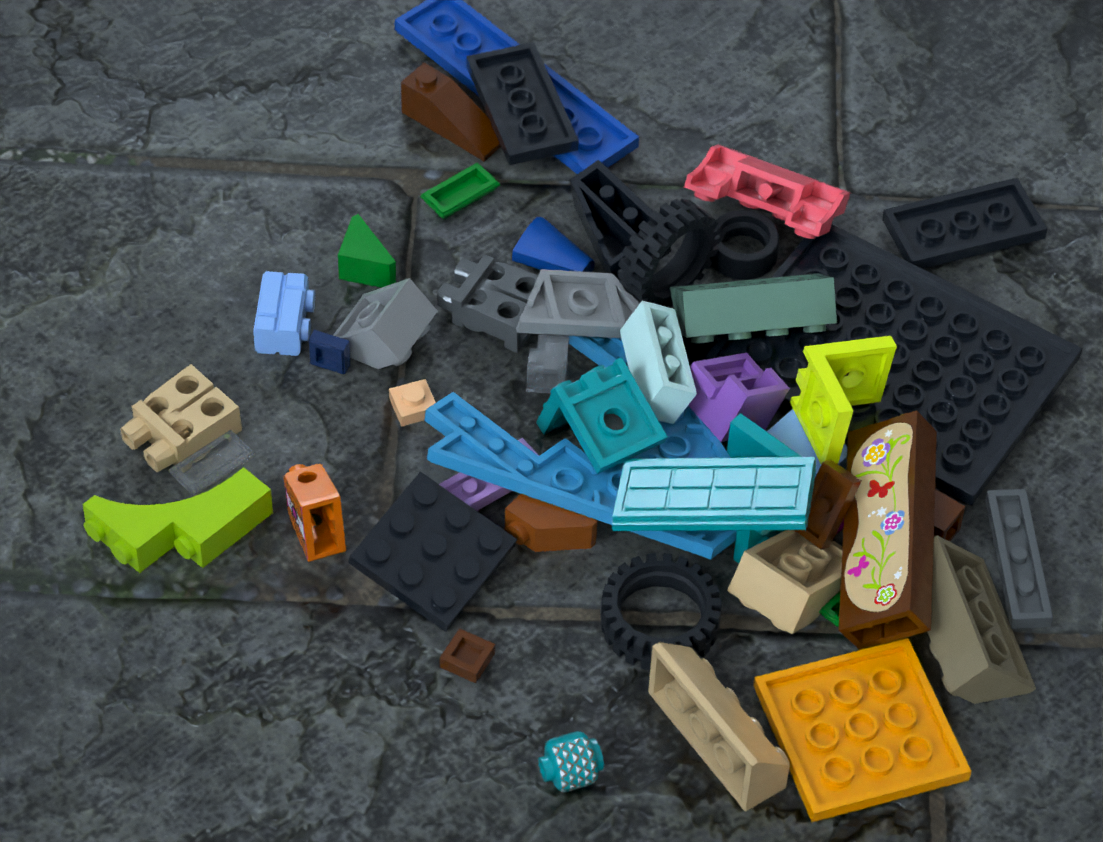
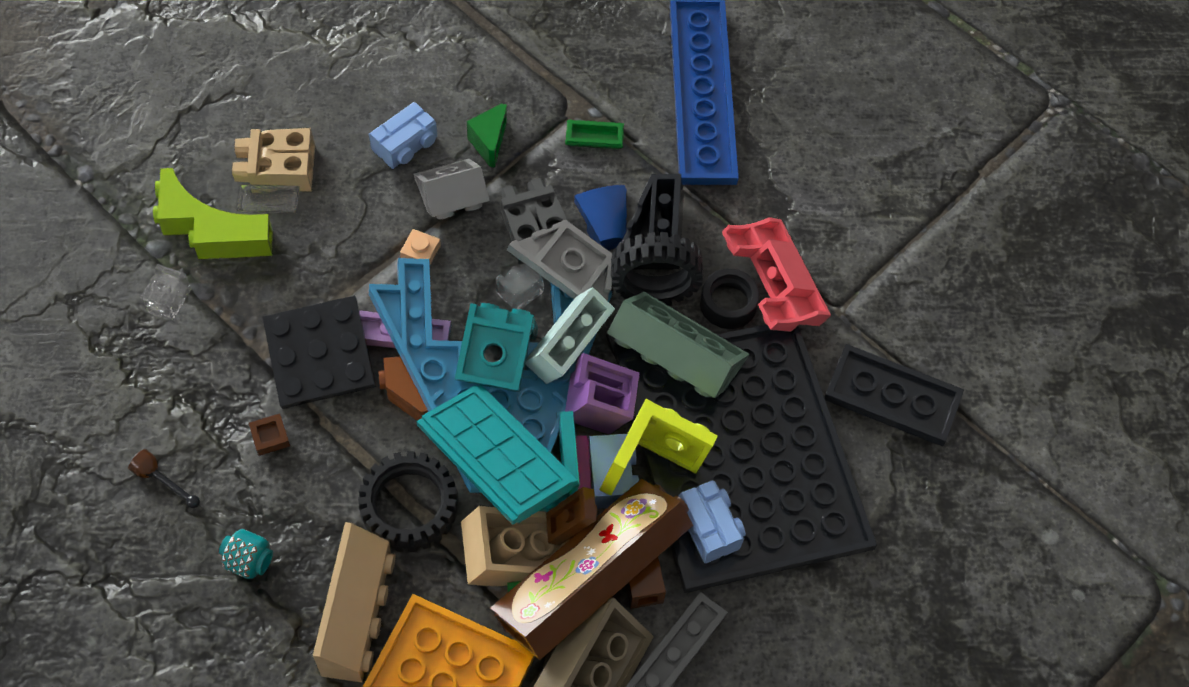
camera: 40 degrees right, 10 degrees up
orange torso [283,464,346,562] -> none
dark blue tile [309,330,350,374] -> none
reddish brown slope [401,63,501,162] -> none
black plate [466,42,579,166] -> none
none -> hinge [128,449,200,508]
none -> clear brick [141,264,191,319]
none -> light blue brick [678,480,746,563]

